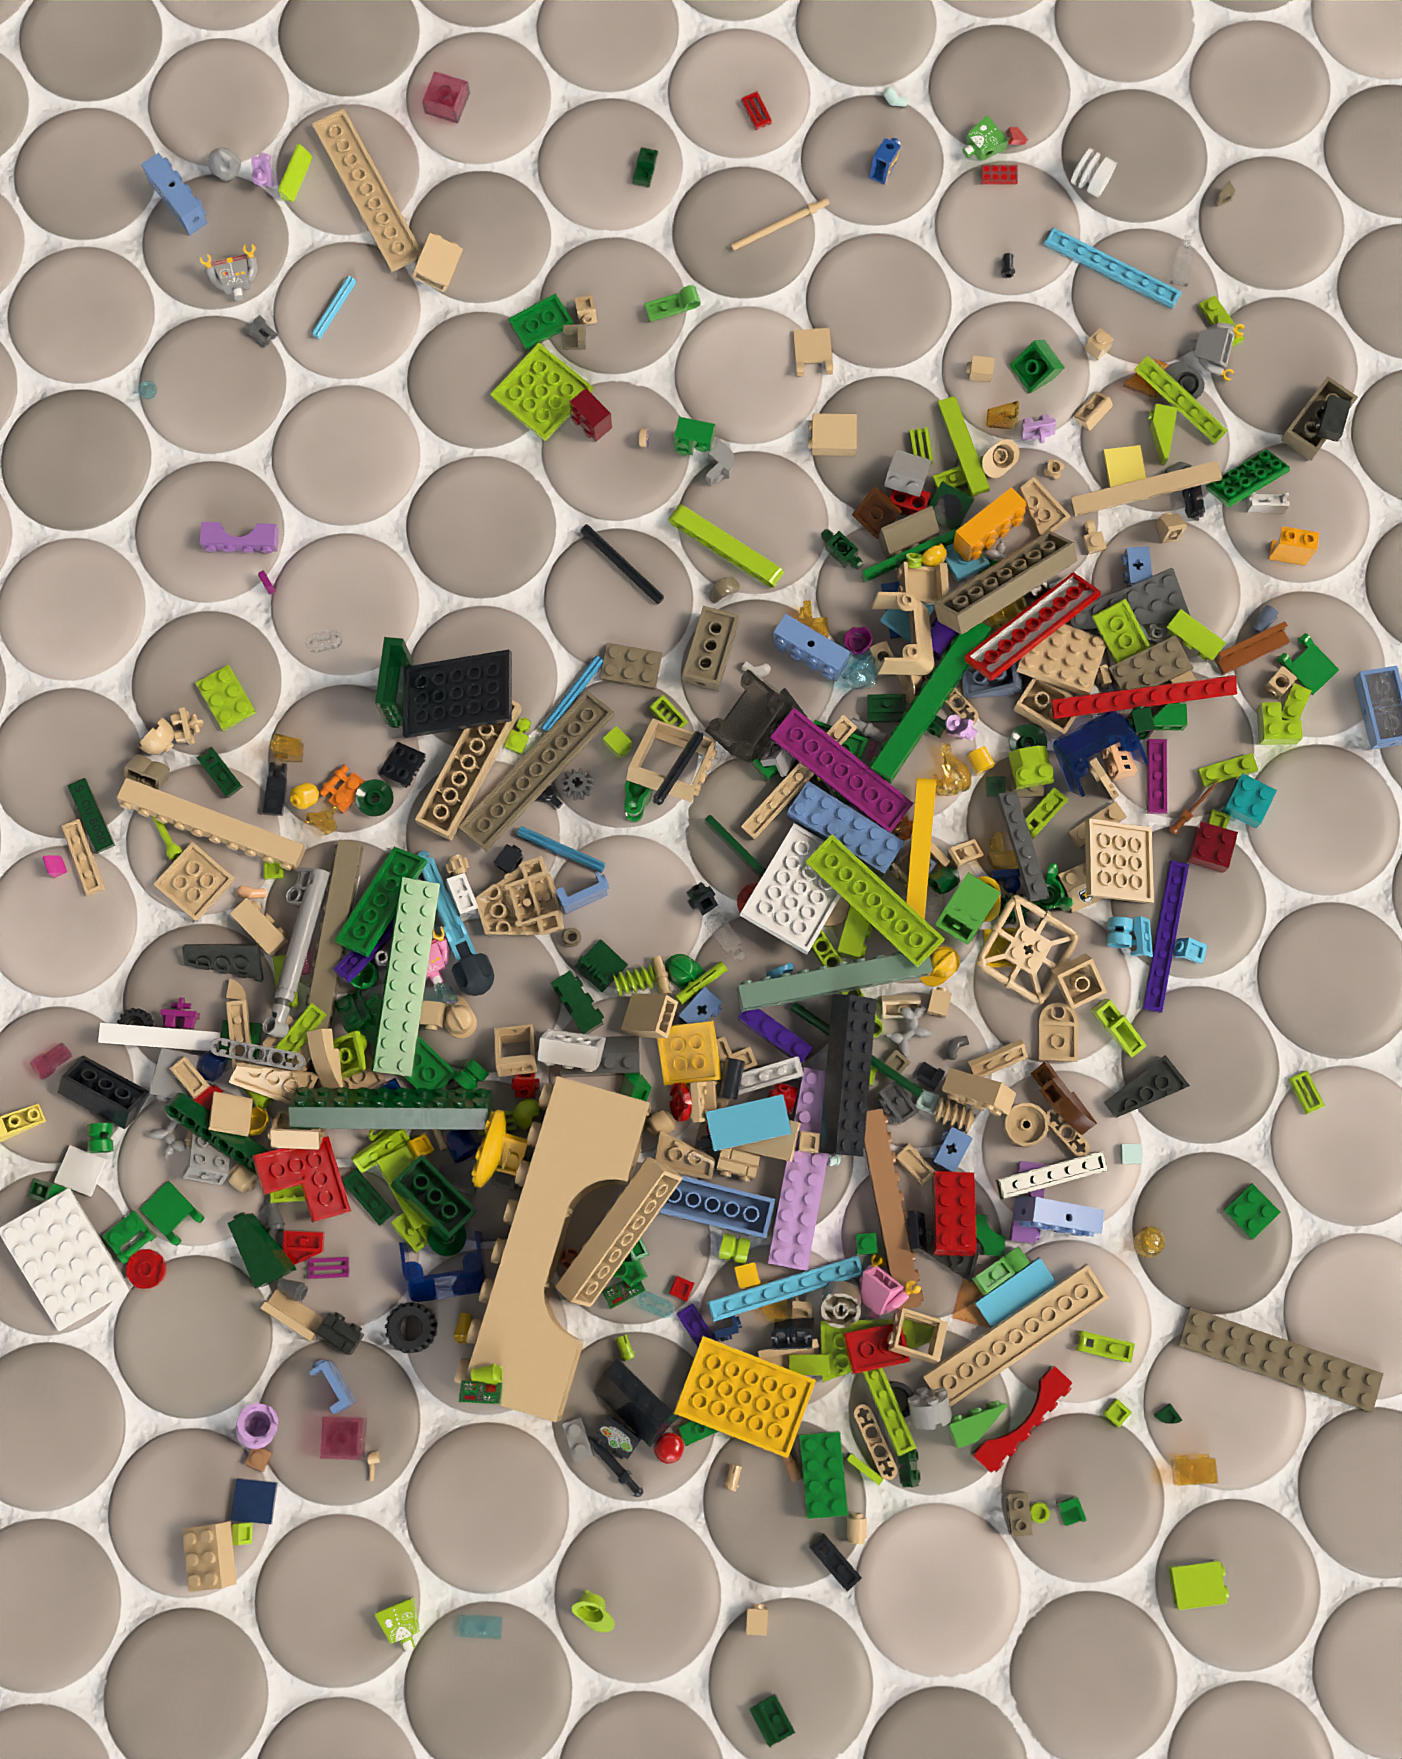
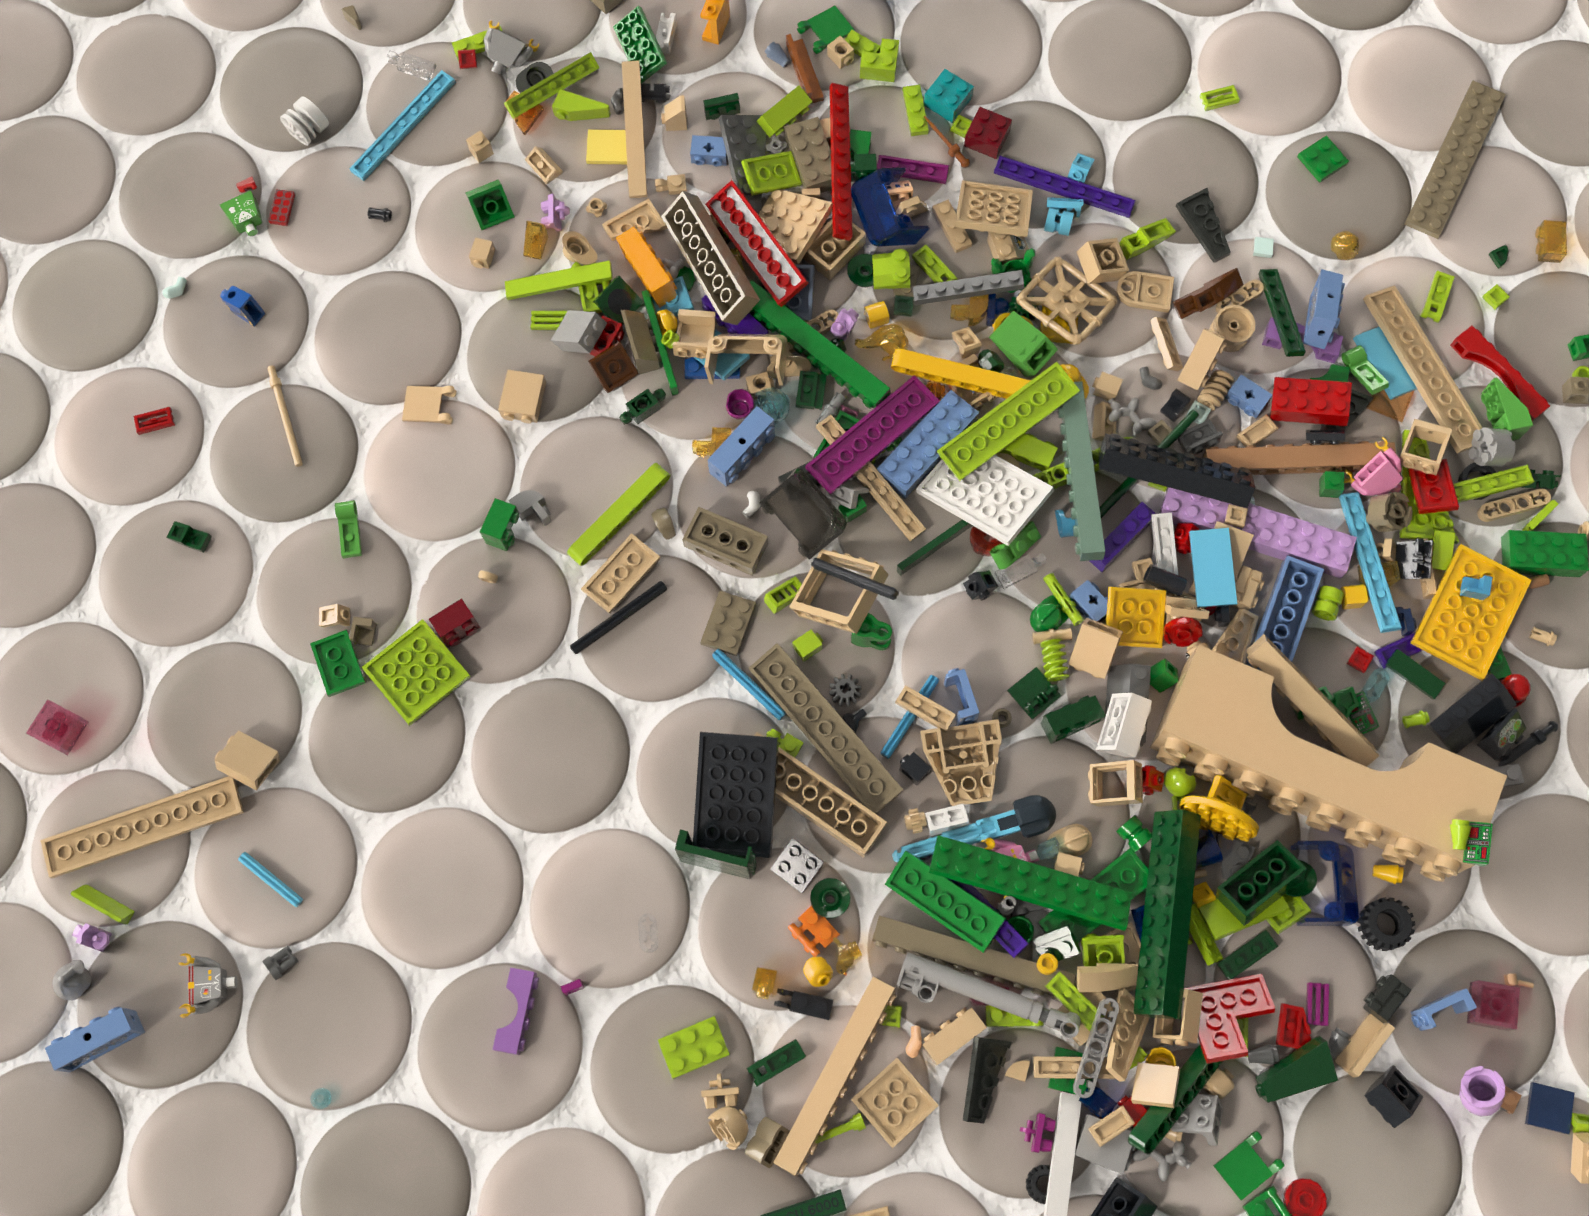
camera: 80 degrees left, 5 degrees down
none -> red tile [458,49,477,69]
none -> tan plate [581,533,660,614]
none -> dark green plate [703,93,740,120]
none -> tan plate [895,685,956,733]
none -> bright green plate [990,521,1041,569]
none -> yellow tile [1037,953,1058,975]
none -> black slope [1364,1065,1423,1128]
none -> dark green tile [1385,649,1446,700]
none -> dark azure panel [1460,575,1492,600]

